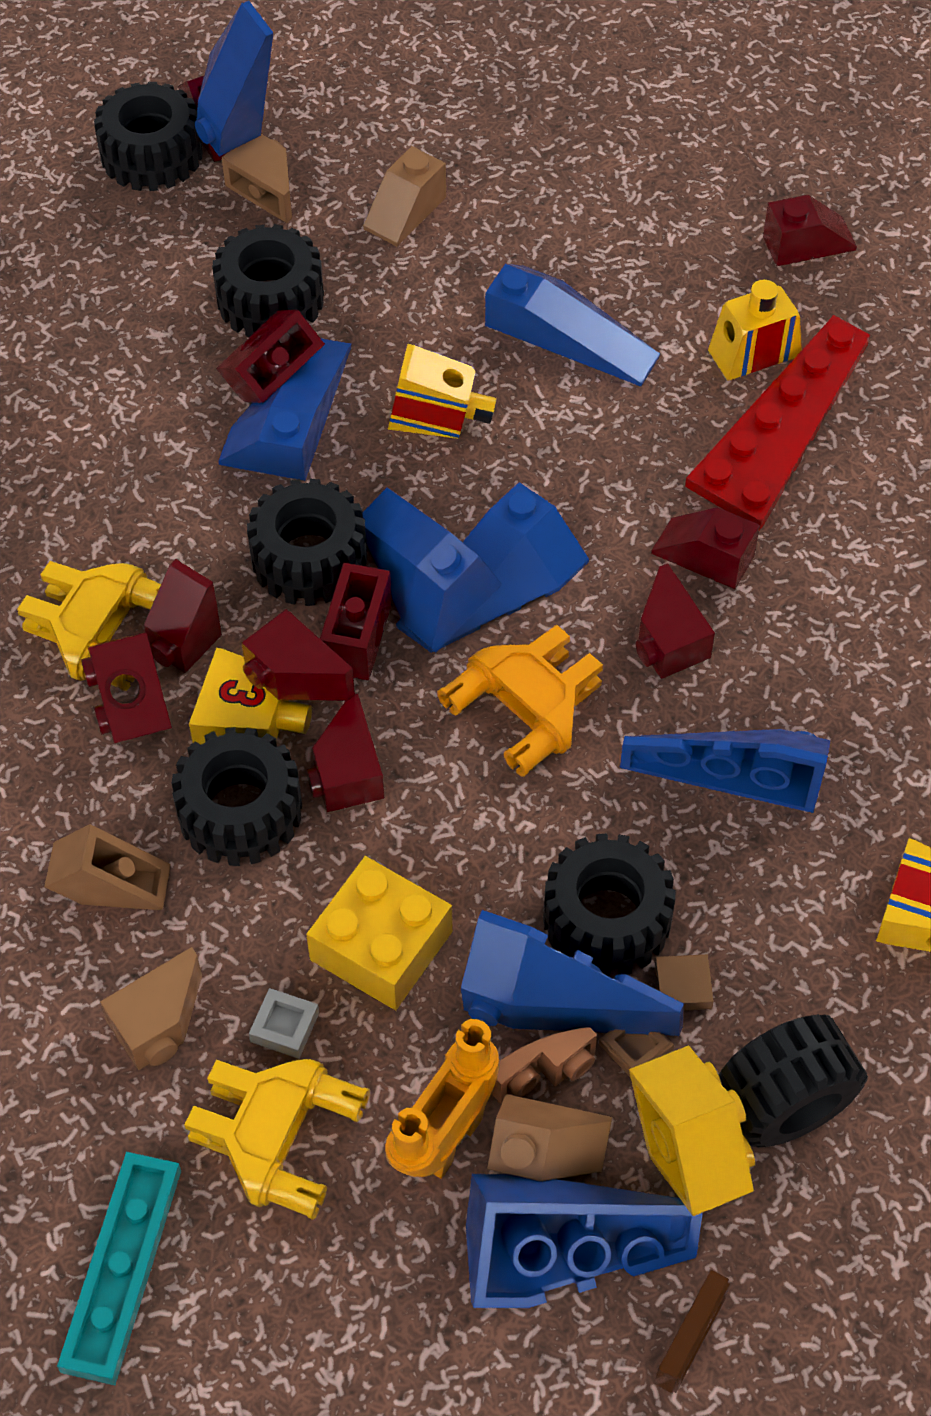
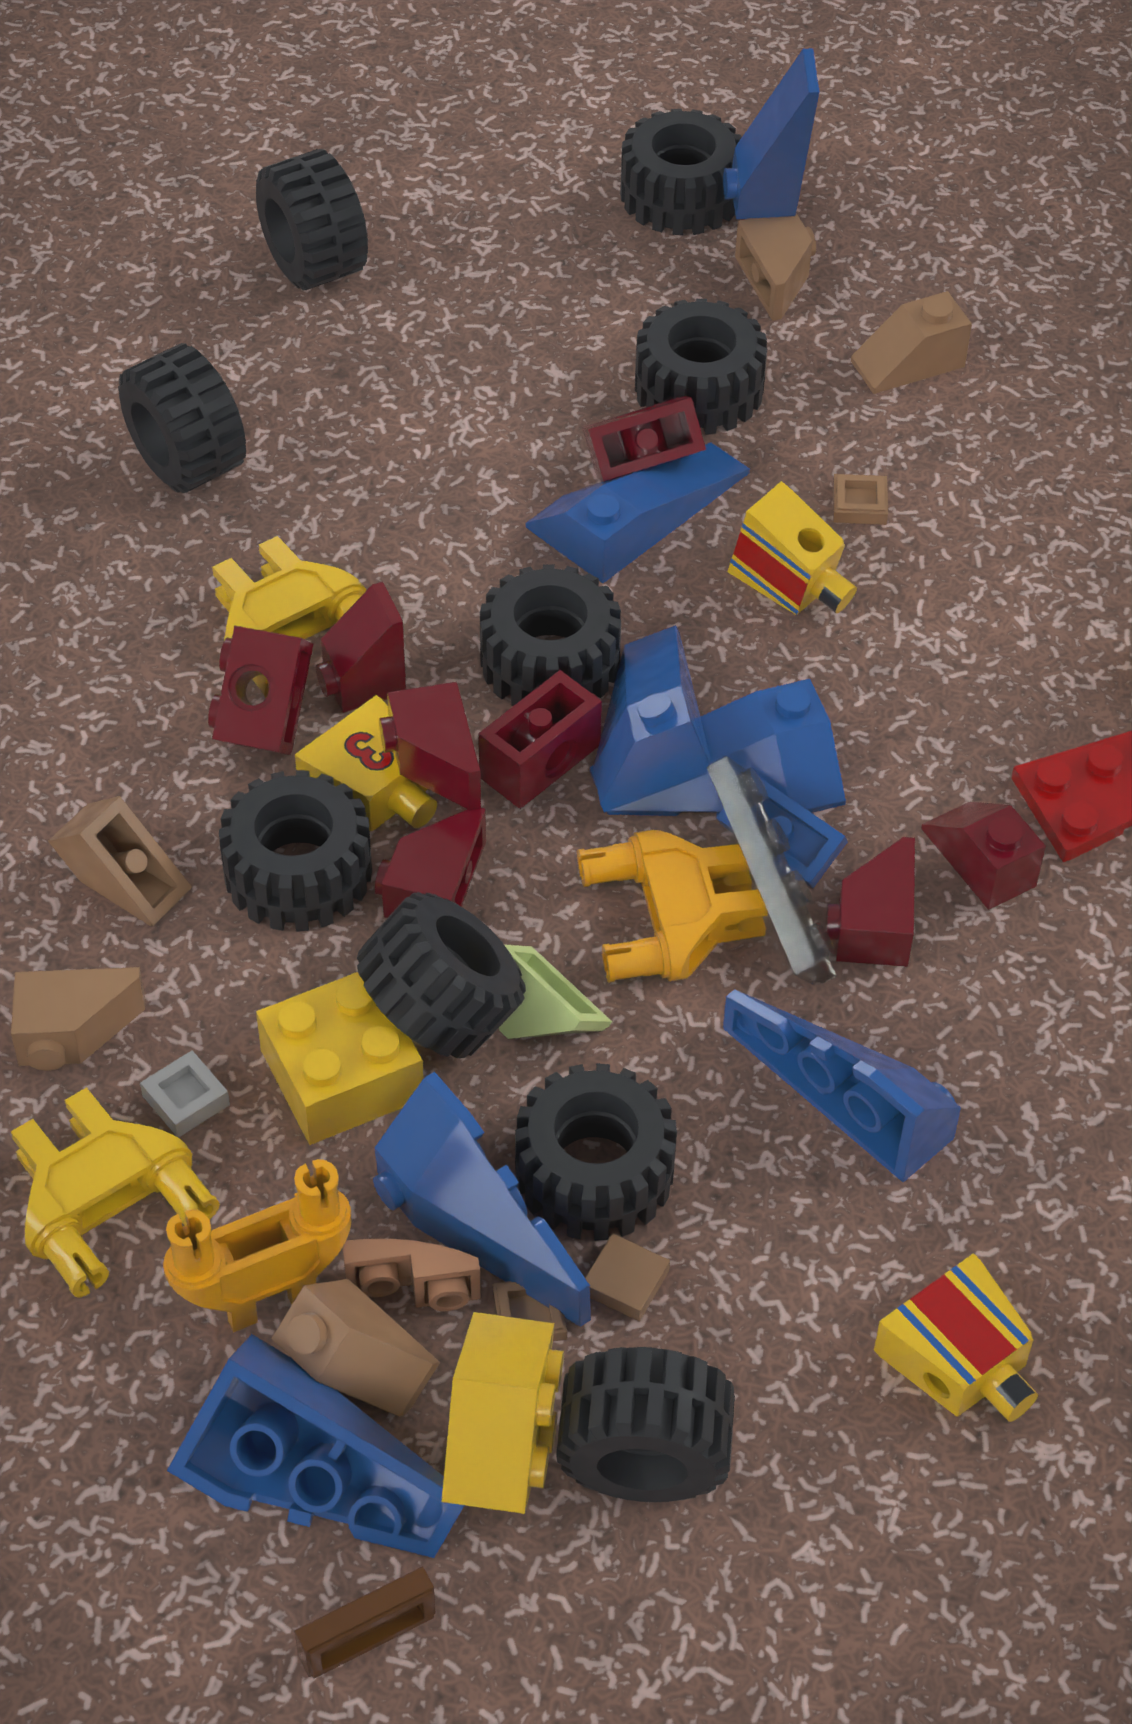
camera: 30 degrees right, 5 degrees down
blue wedge [485,264,660,386] -> none
none -> black tyre [357,892,526,1058]
none -> yellowish green slope [499,945,612,1039]
none -> clear smoke plate [707,756,837,986]
none -> blue plate [716,771,848,888]
none -> medium nougat tile [833,474,888,525]

